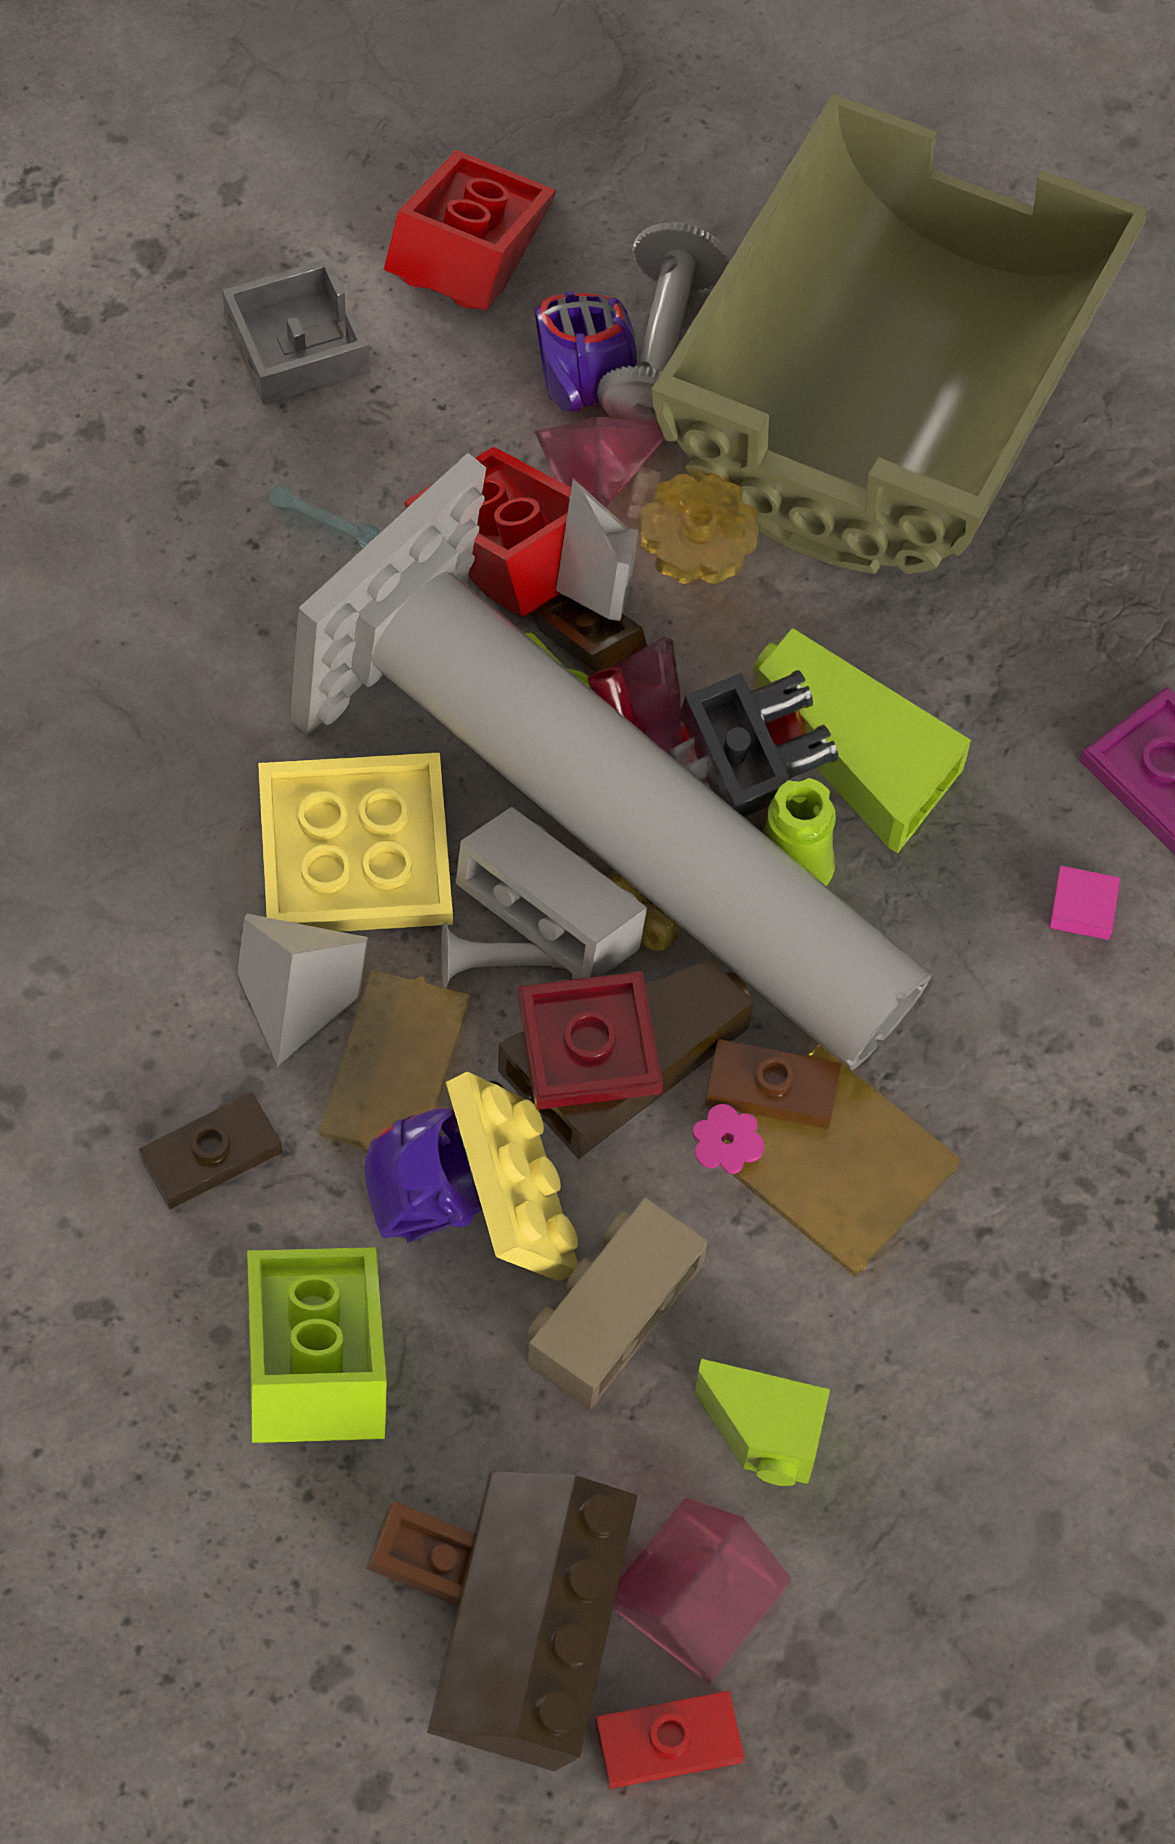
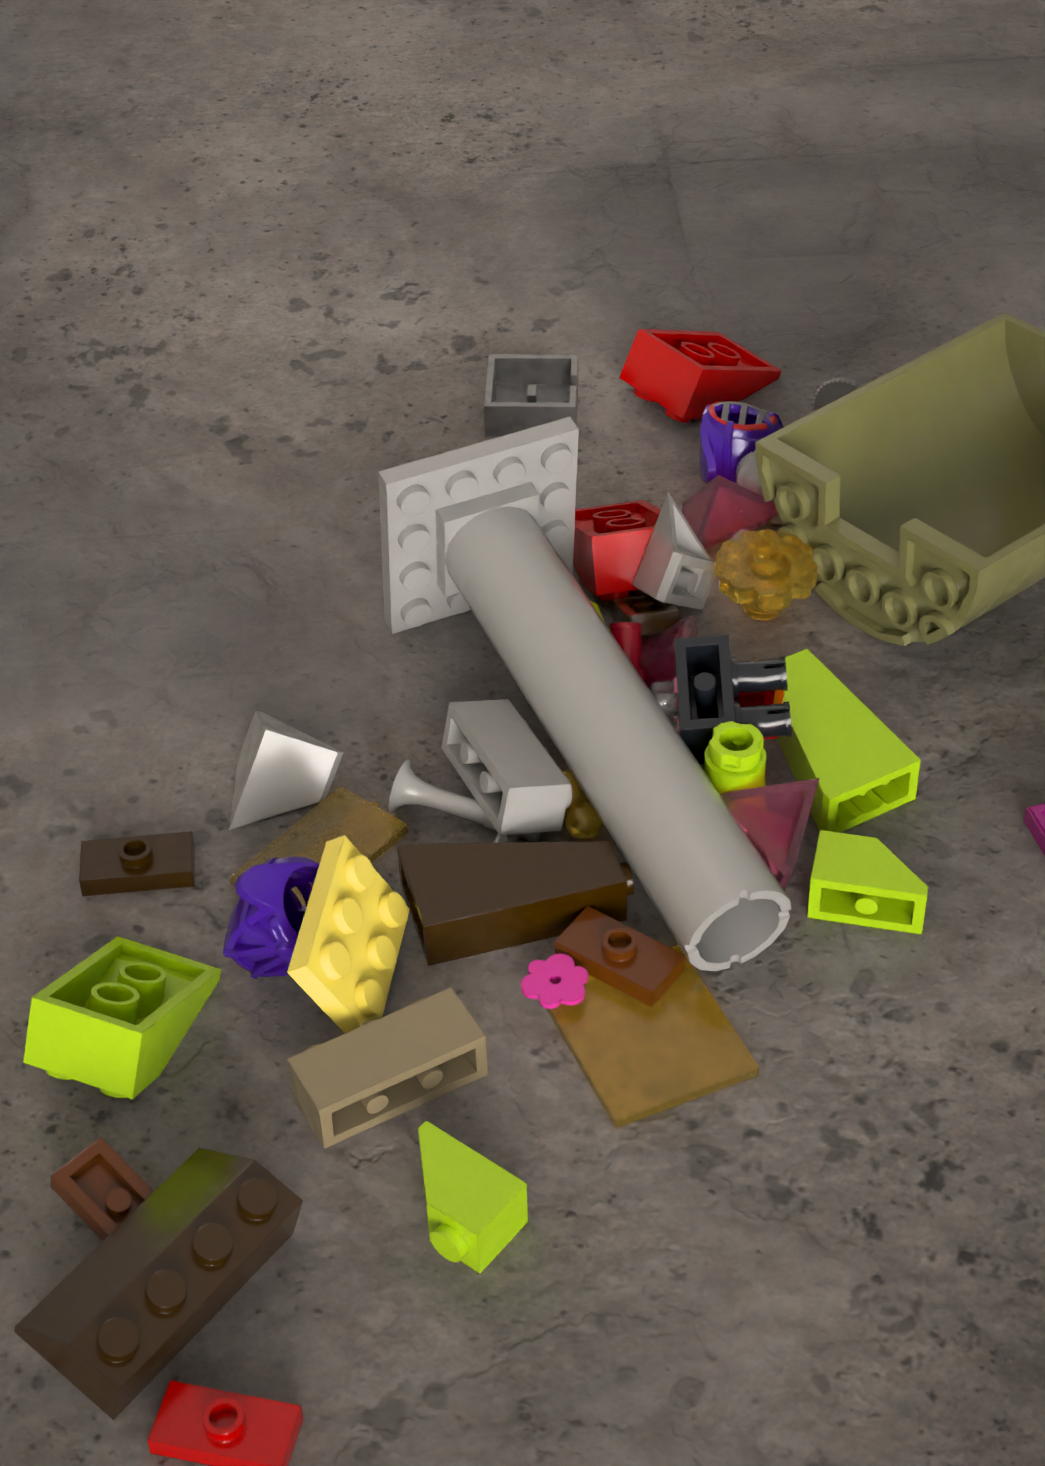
camera: 30 degrees right, 20 degrees down
light yellow plate [258,753,453,932] -> none
dark red tile [517,971,663,1110] -> none
clear pink slope [613,1498,792,1684] -> none
dark pink tile [1049,866,1120,940] -> none
none -> clear pink slope [720,778,819,891]
none -> lime slope [807,830,928,935]

